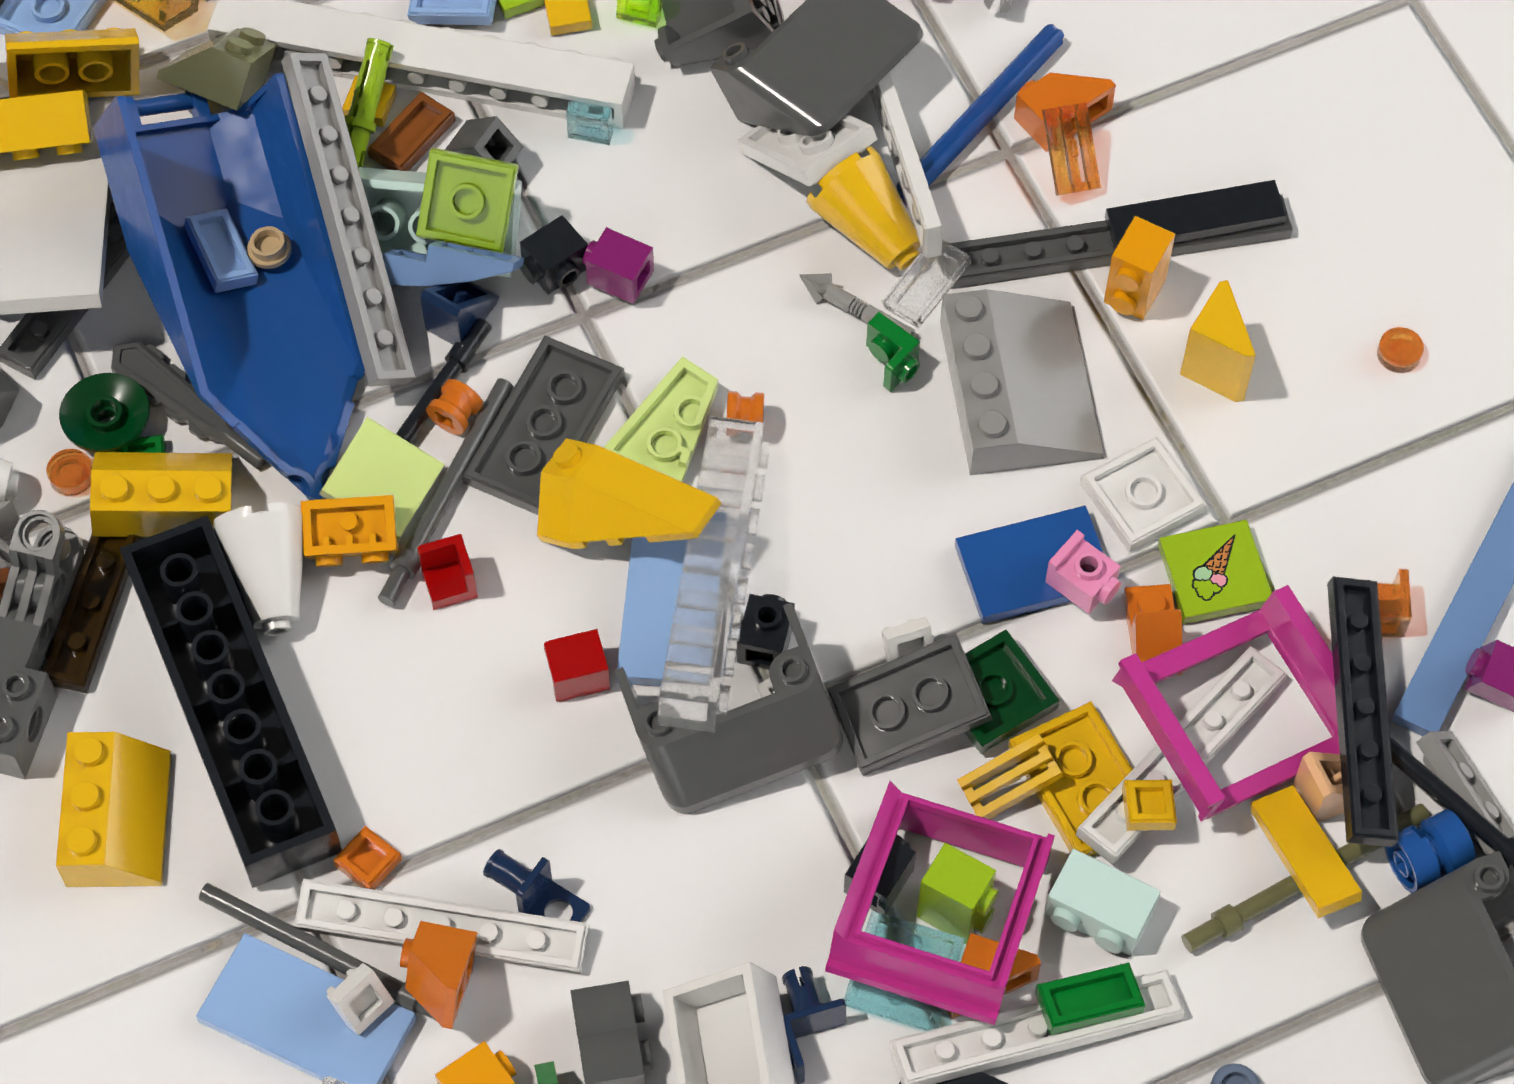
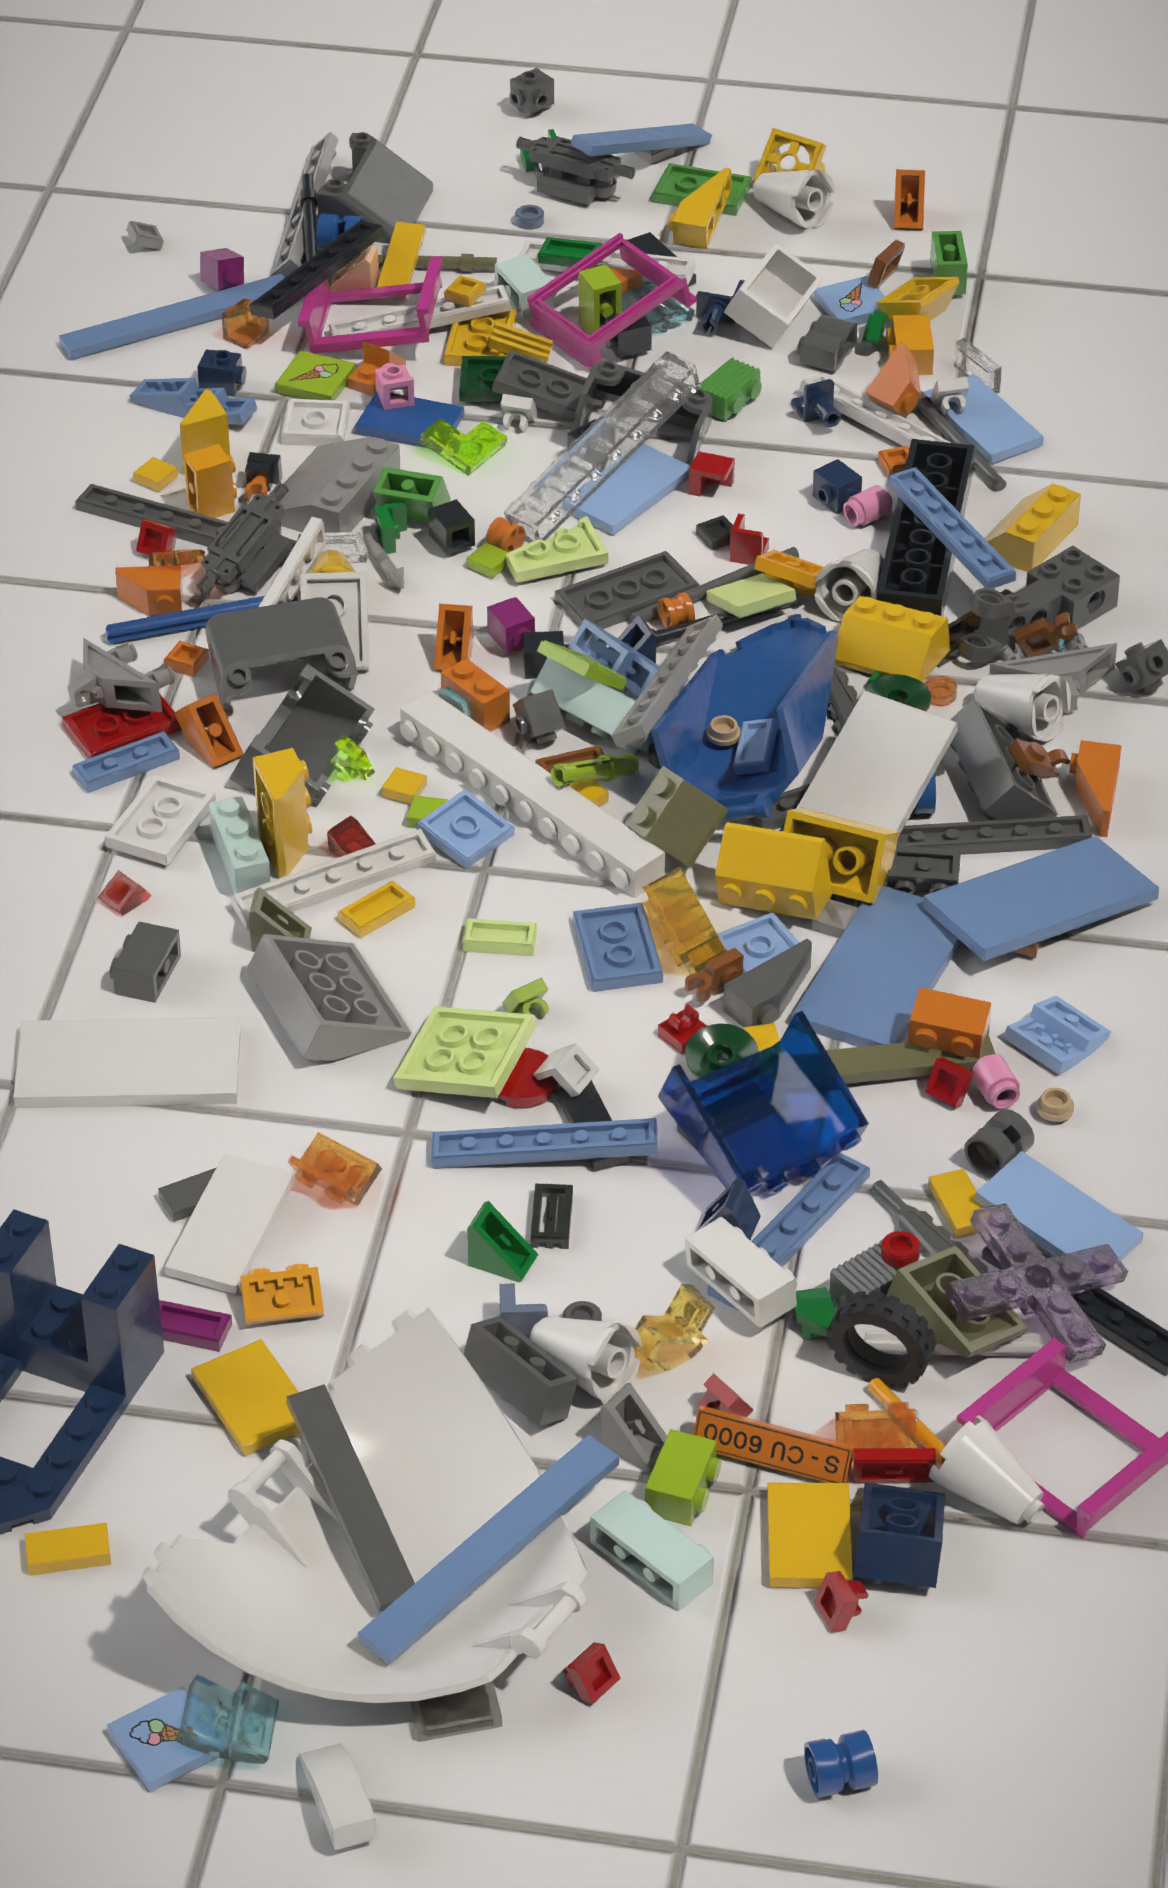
camera: 145 degrees left, 20 degrees down
yellow wedge [537,438,722,549] -> none
black tile [1105,180,1287,250] -> none
clear orange tile [1377,327,1424,373] -> none
none -> medium blue slope [129,378,258,425]
none -> yellow tile [133,457,178,492]
none -> red tile [136,519,177,560]
none -> orange tile [163,641,209,677]
none -> dark grey piece [196,482,293,594]
none -> dark blue brick [197,349,247,396]
none -> black piece [245,452,282,501]
none -> bright green brick [373,467,451,522]
none -> clear neon green plate [420,418,508,476]
none -> black brick [428,499,475,555]
none -> orange slope [434,603,474,671]
none -> orange brick [440,658,510,732]
none -> lime tile [466,542,509,579]
none -> bright green brick [695,357,762,421]
none -> pearl dark grey tile [696,515,733,550]
none -> dark blue brick [812,459,862,514]
none -> bright pink brick [843,485,892,526]
none -> medium blue tile [887,467,1016,588]

